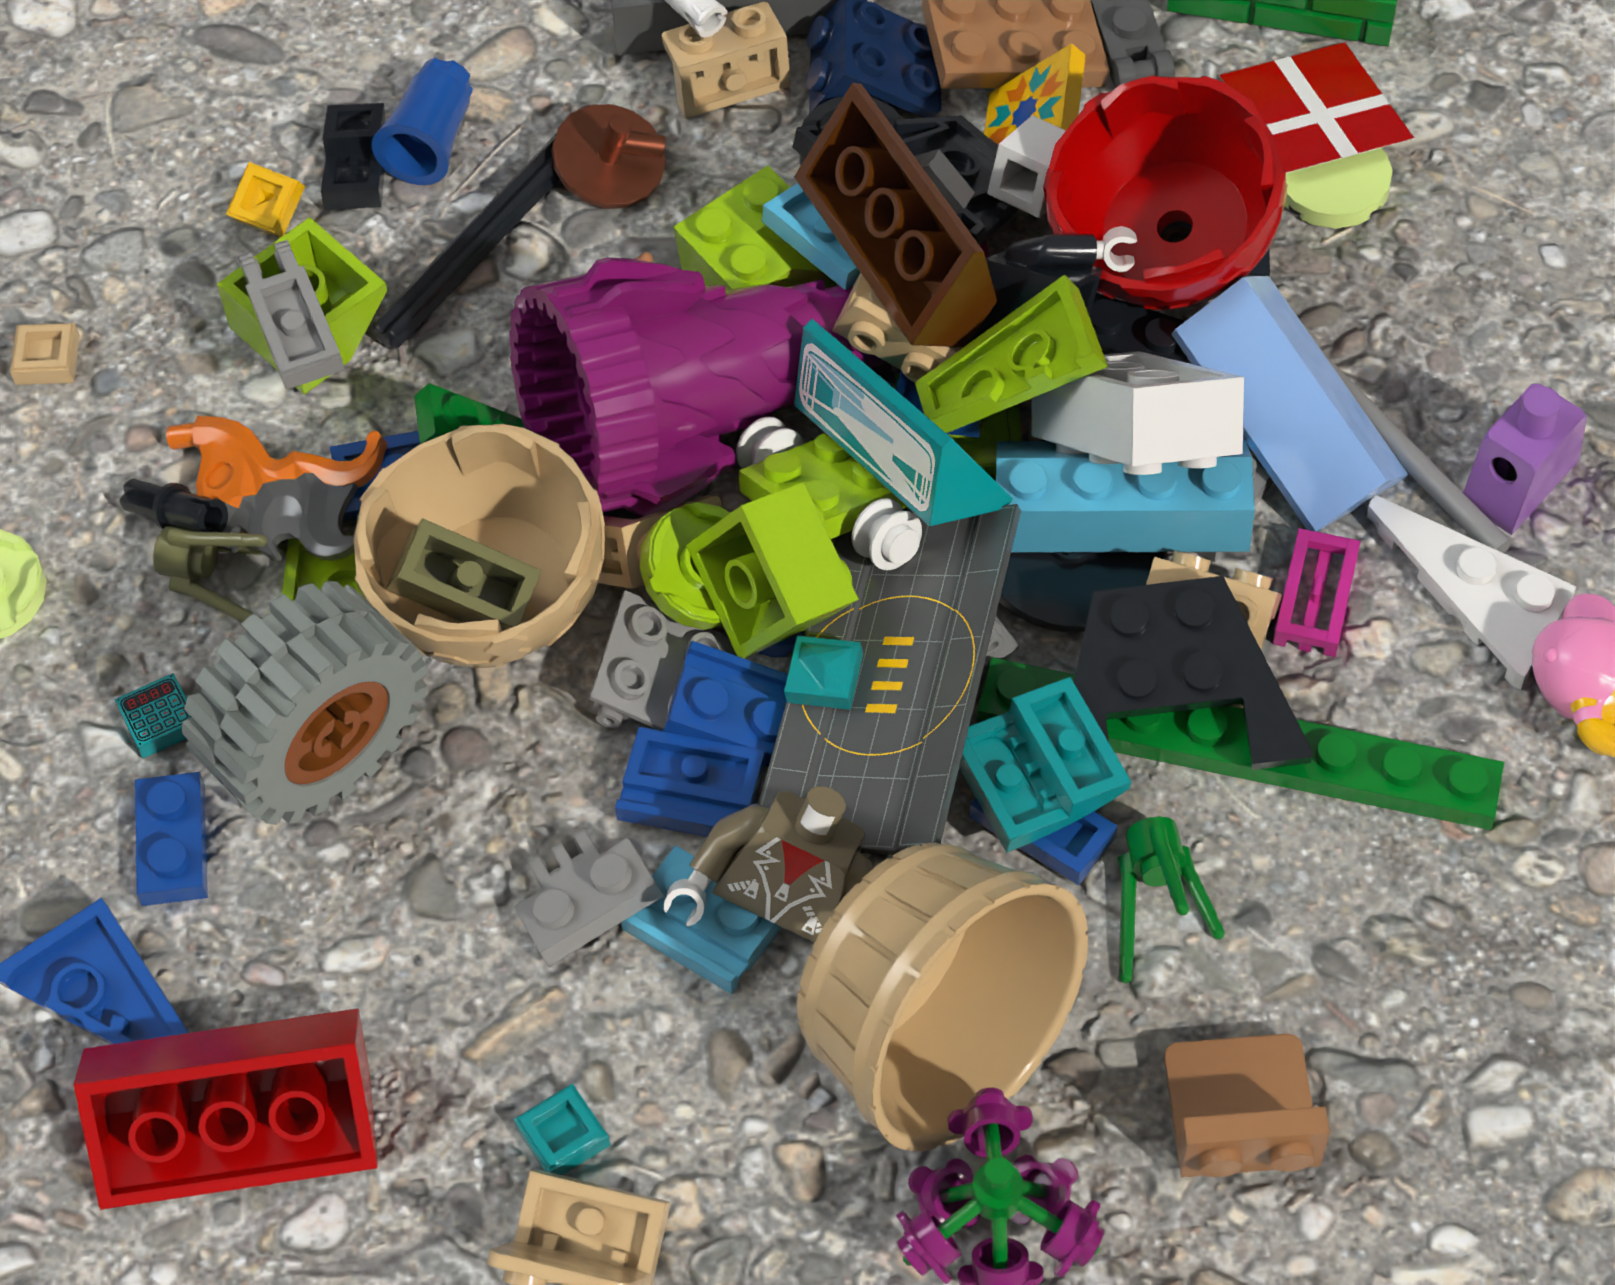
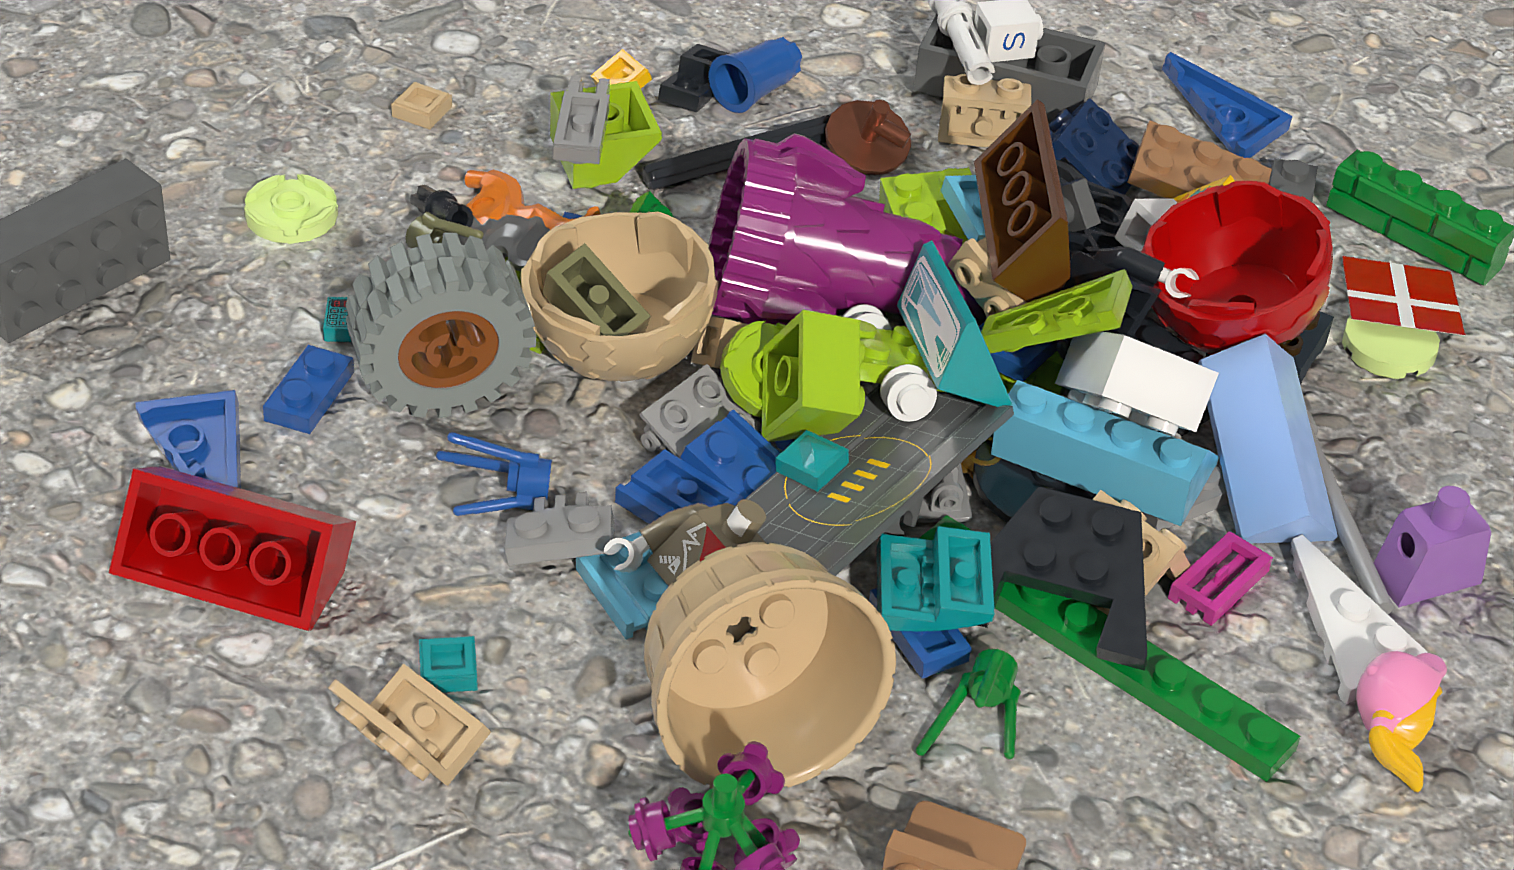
camera: 20 degrees right, 15 degrees down
none -> blue plant [436,432,552,516]

